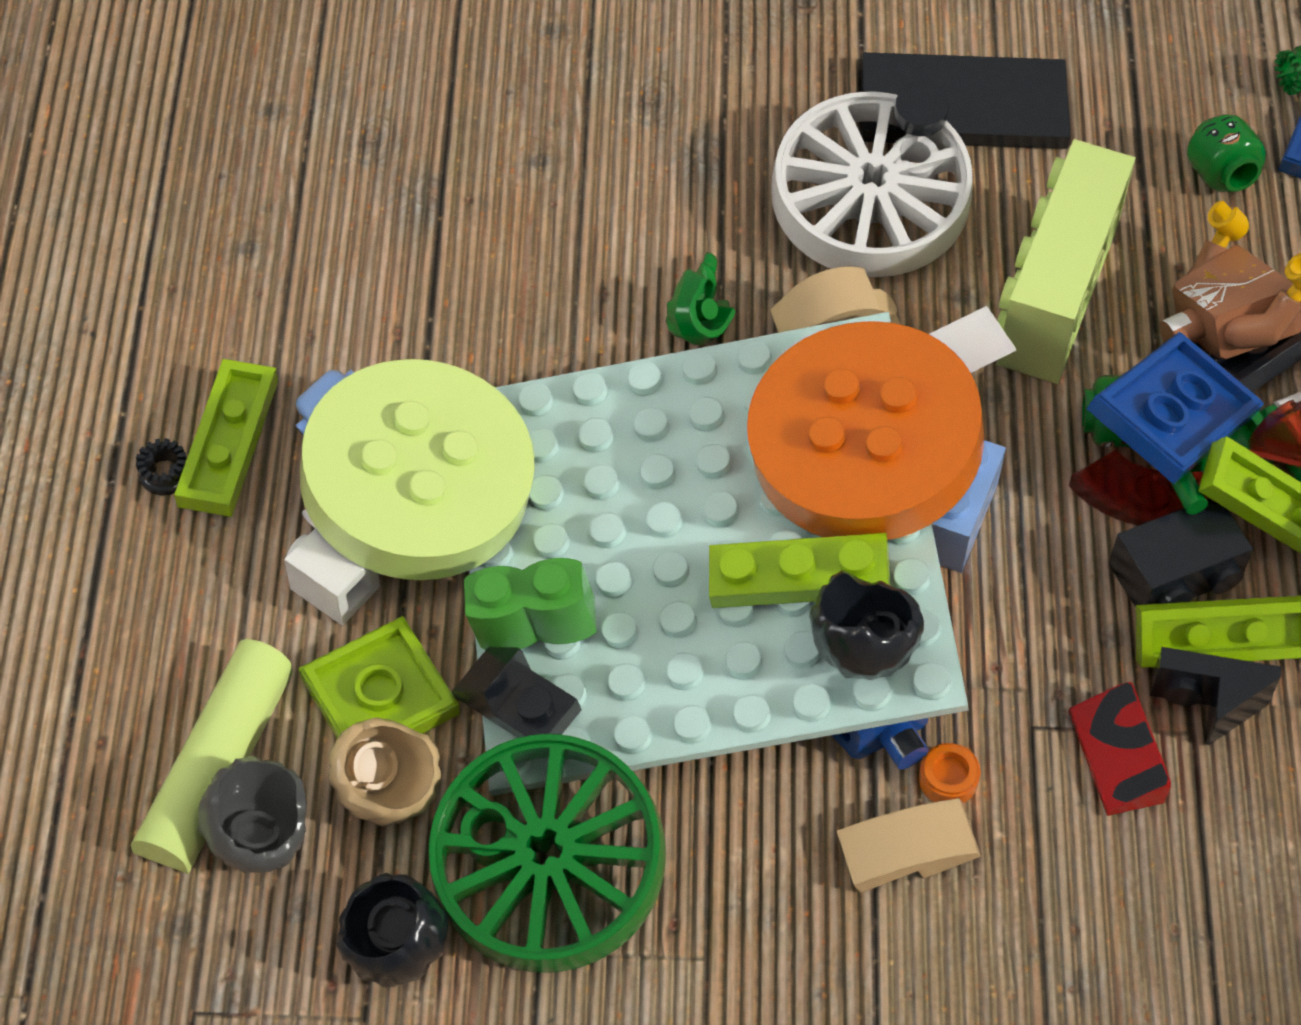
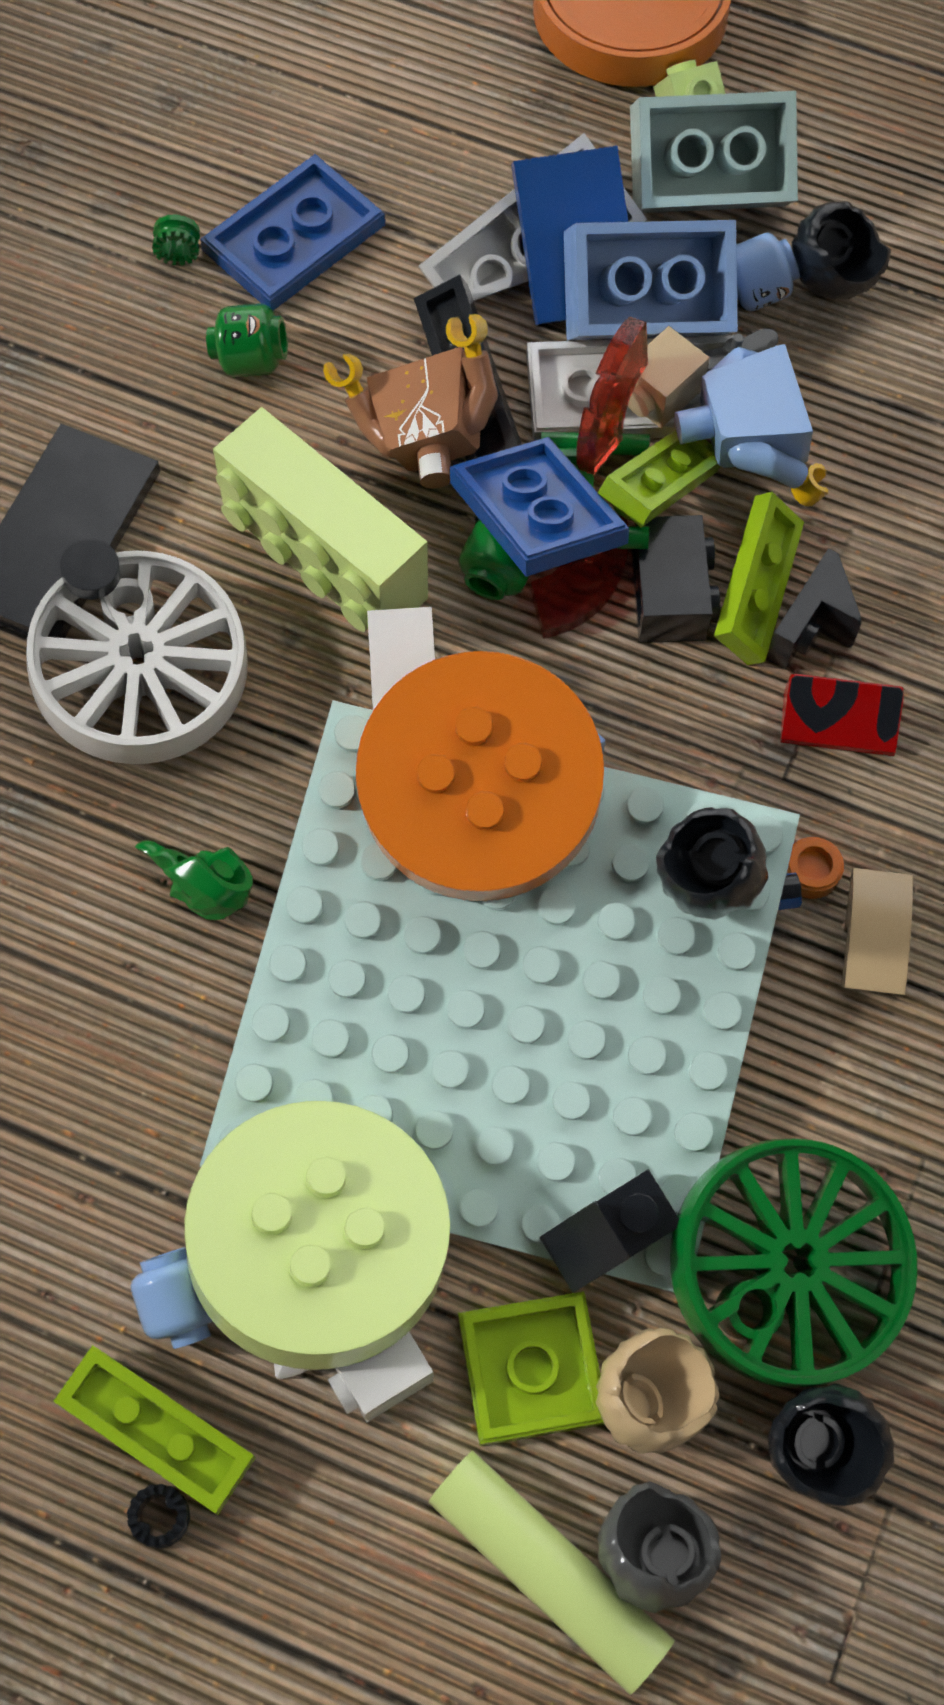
camera: 70 degrees left, 10 degrees up
bright green brick [464,558,597,650] -> none
lime plate [709,533,890,608] -> none
tan brick [770,266,900,333] -> none

